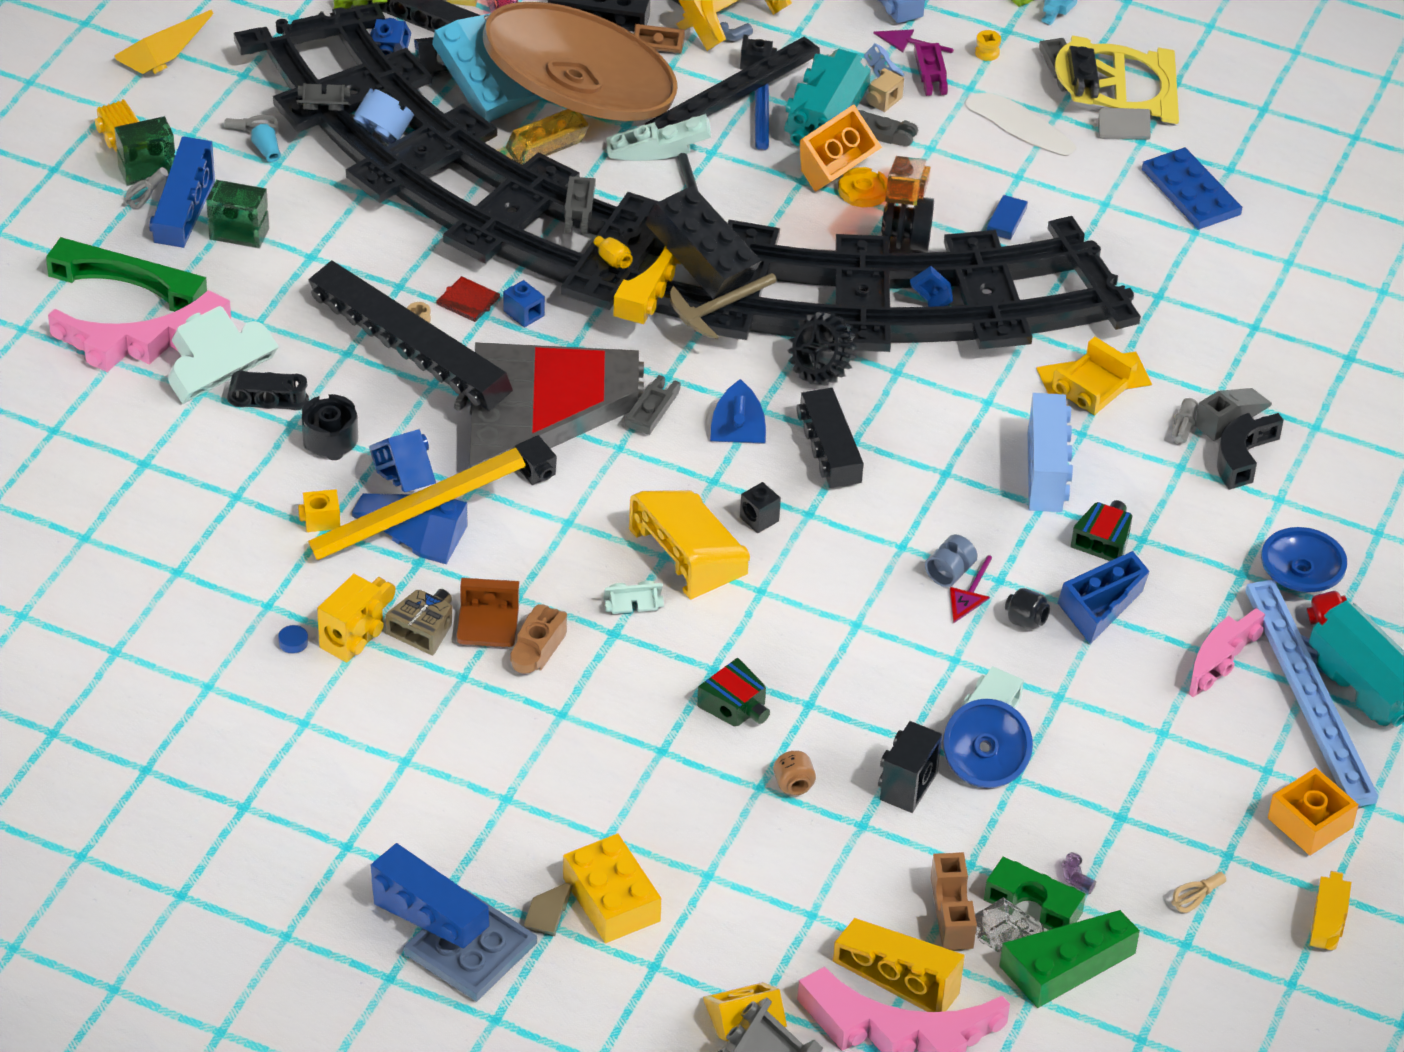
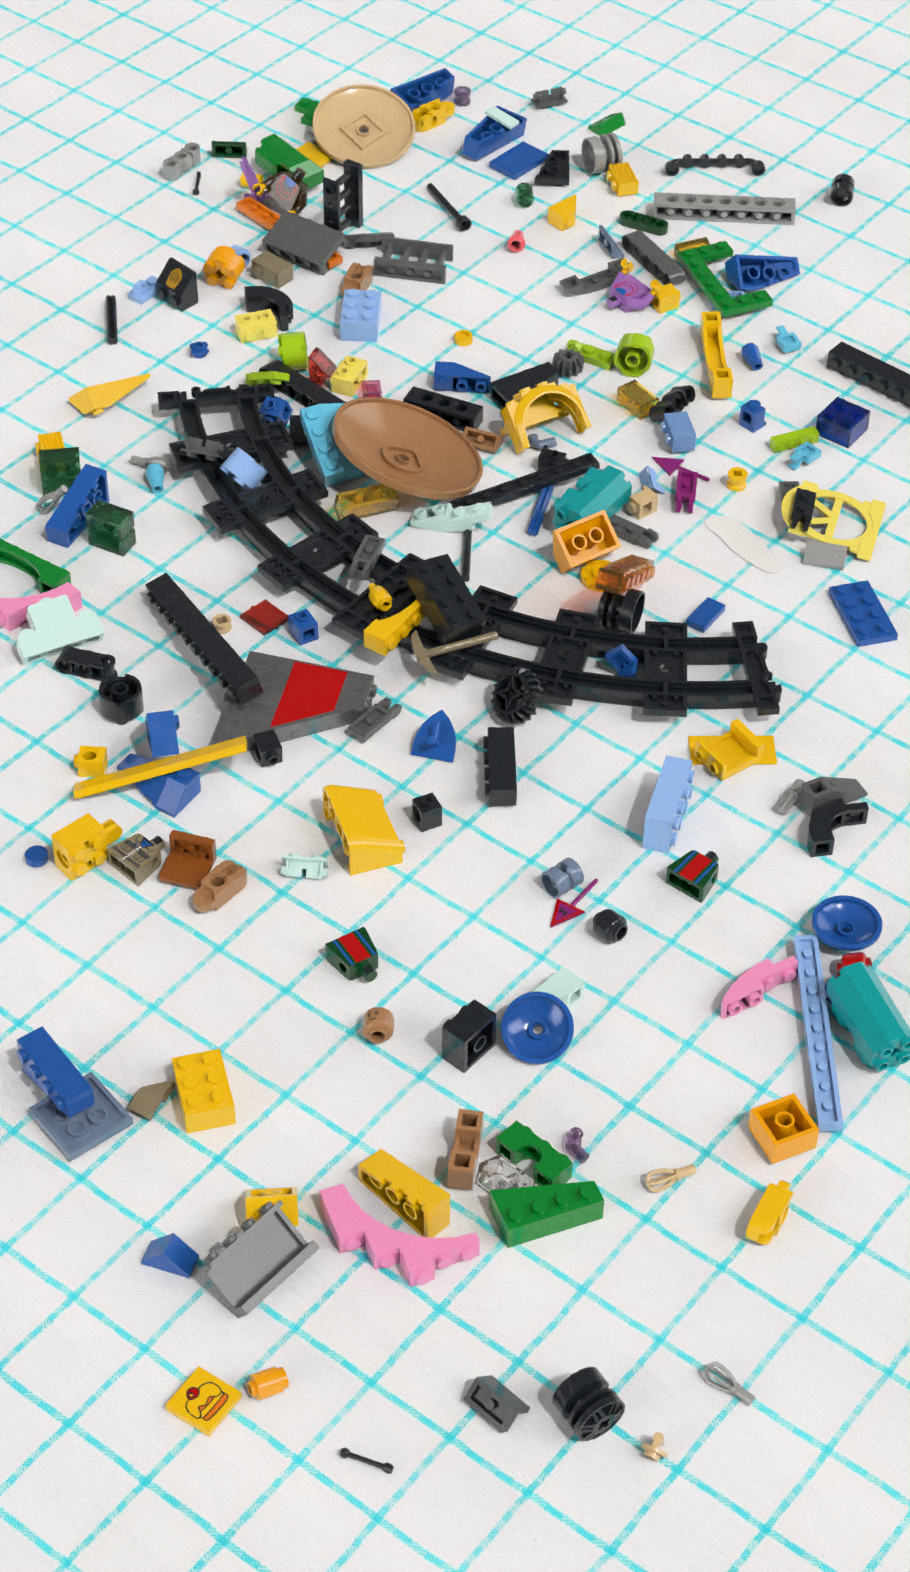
camera: 15 degrees right, 0 degrees up
blue wedge [1057,551,1150,644] -> none

